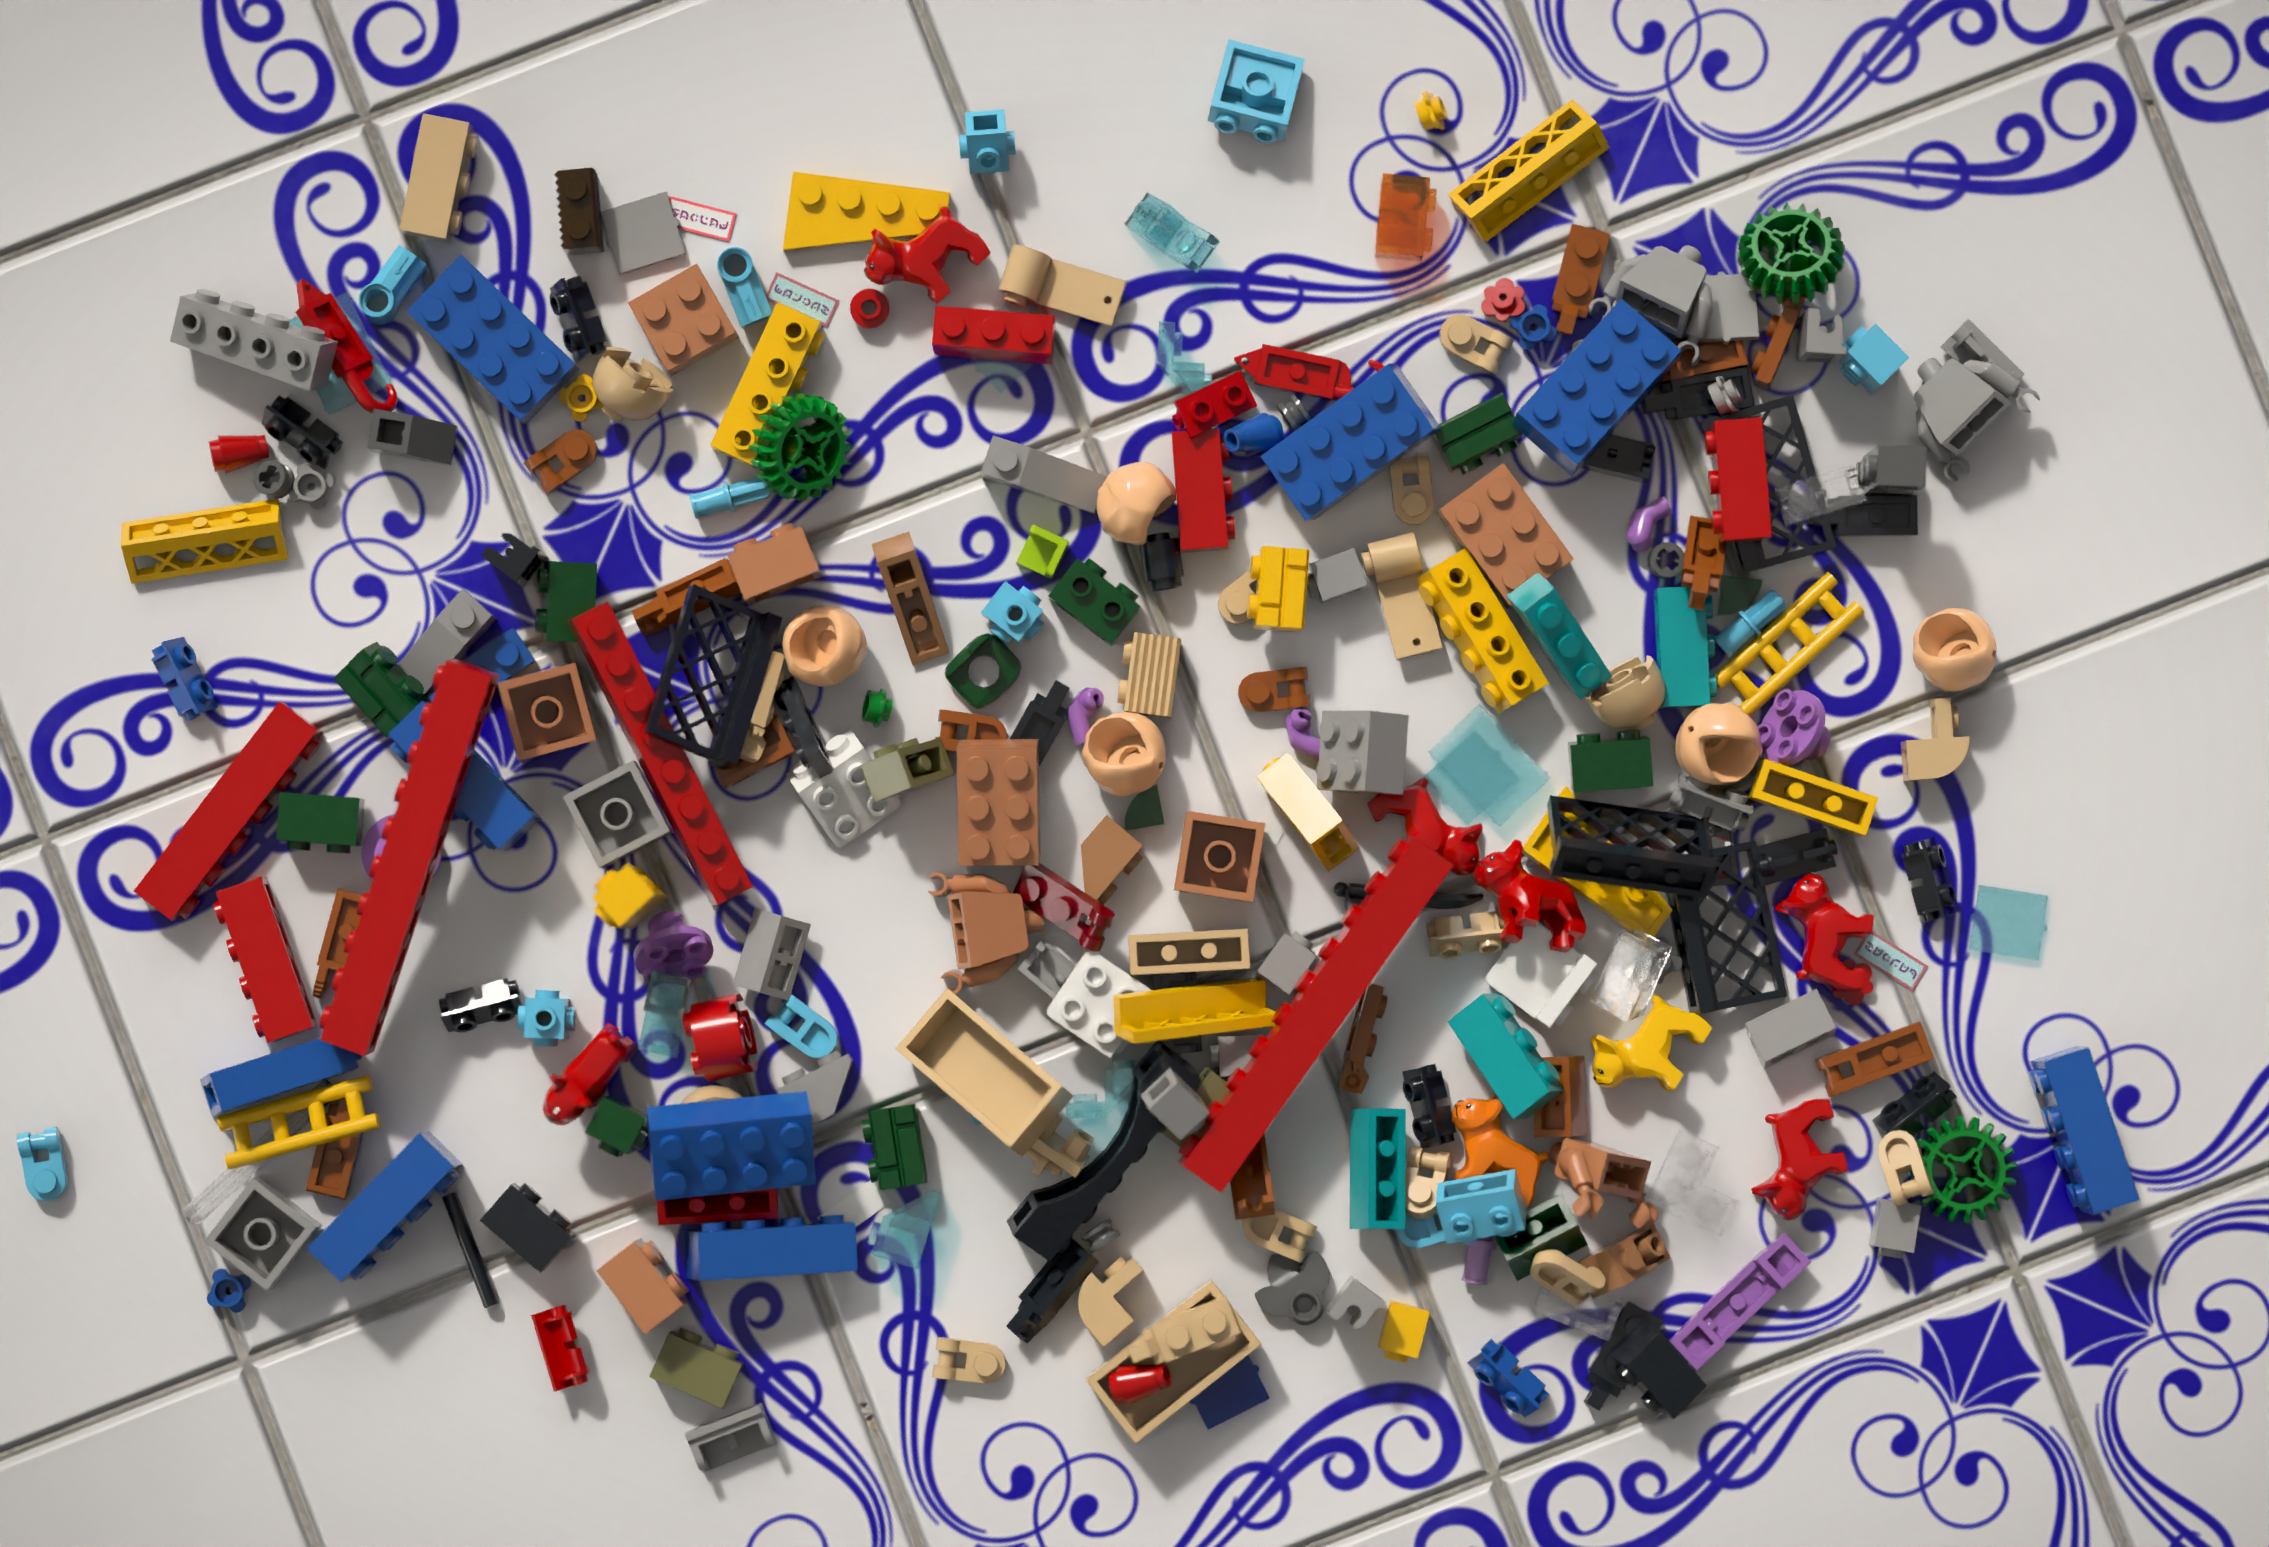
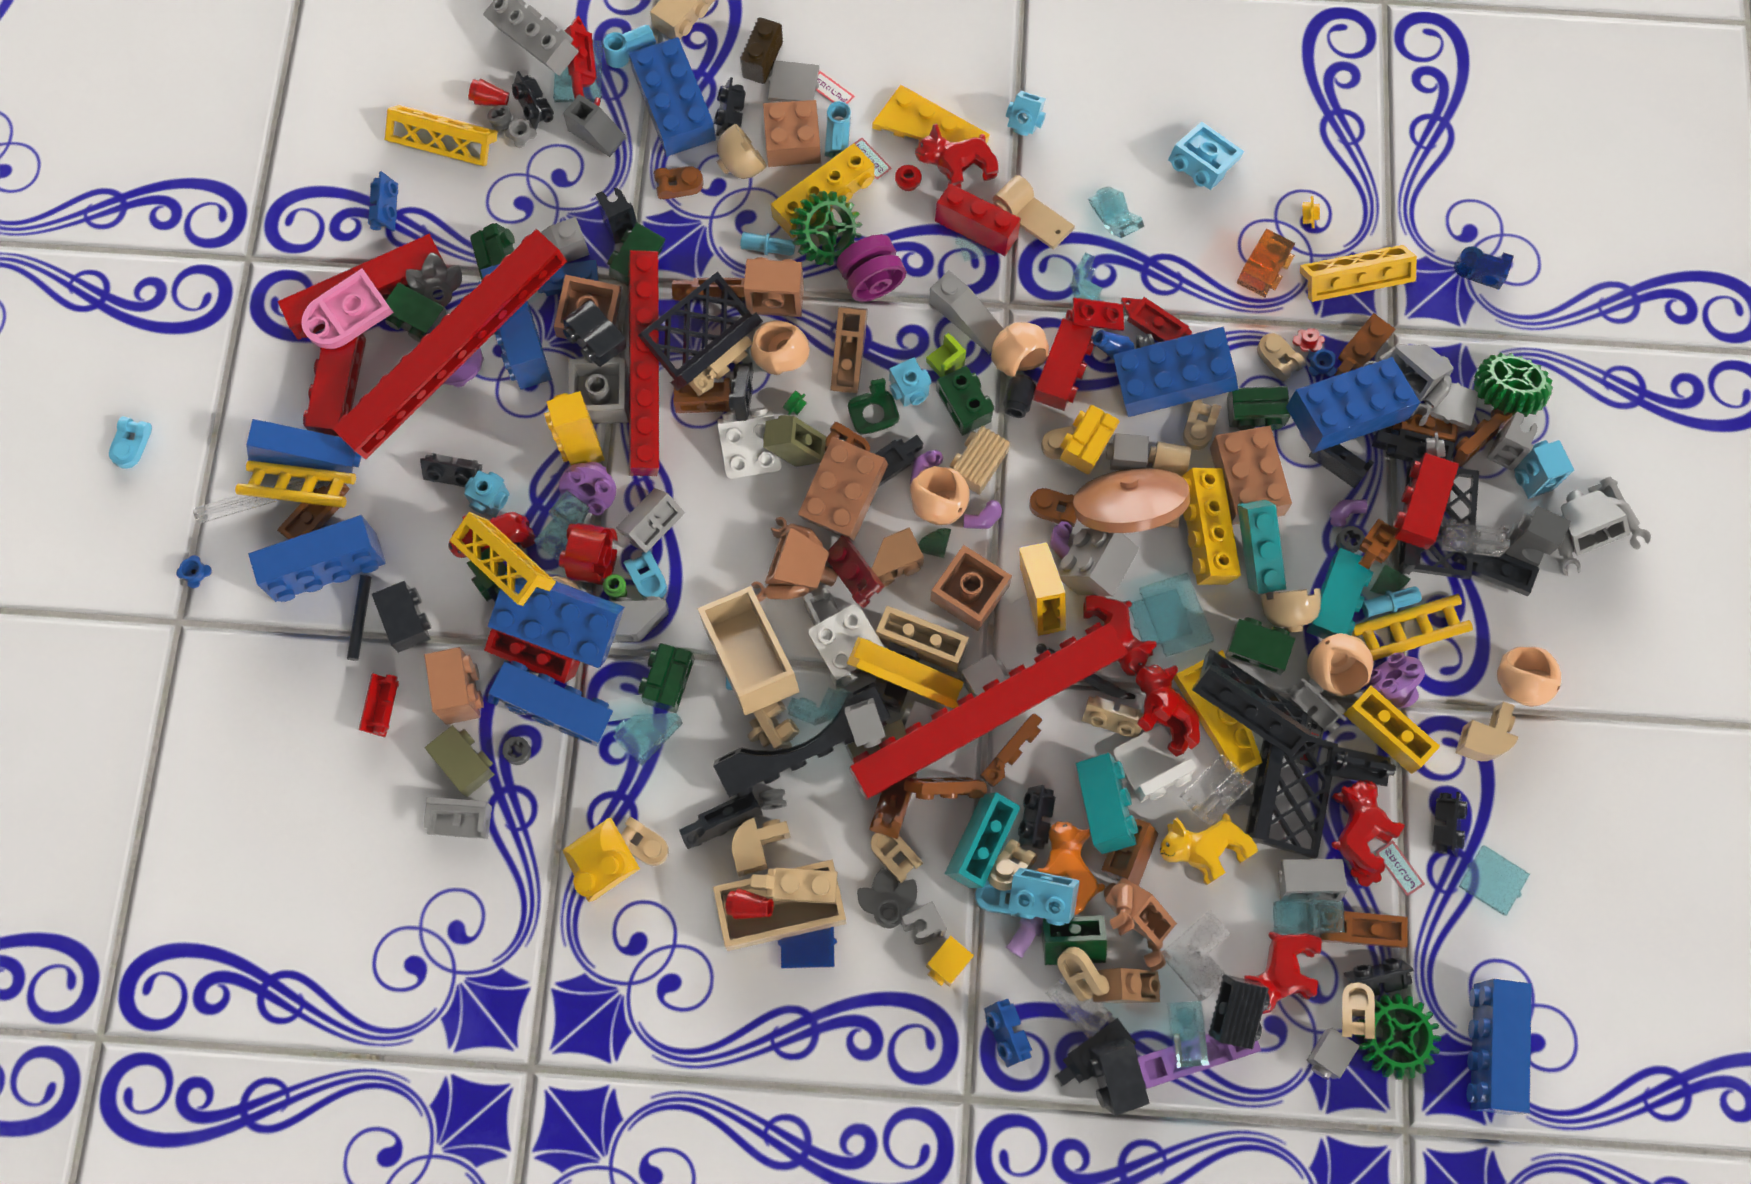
camera: 30 degrees right, 15 degrees down
light grey brick [204,1177,322,1291] -> none
yellow plate [558,374,604,422] -> none
none -> bright pink tile [302,269,394,349]
none -> dark grey plate [406,253,462,307]
none -> yellow fence [449,512,556,606]
none -> dark grey bush [503,737,531,765]
none -> yellow slope [562,818,640,902]
none -> black brick [563,300,626,367]
none -> bright green pin [603,574,627,601]
none -> magenta wheel [836,234,907,302]
none -> dark orange hinge [904,776,988,800]
none -> medium lavender arm [963,500,1002,529]
none -> nougat dish [1073,468,1190,533]
none -> clear light blue slope [1167,1000,1209,1068]
none -> black brick [1208,974,1270,1050]
none -> clear light blue slope [1273,899,1344,934]
none -> clear blue leg [1454,246,1514,290]

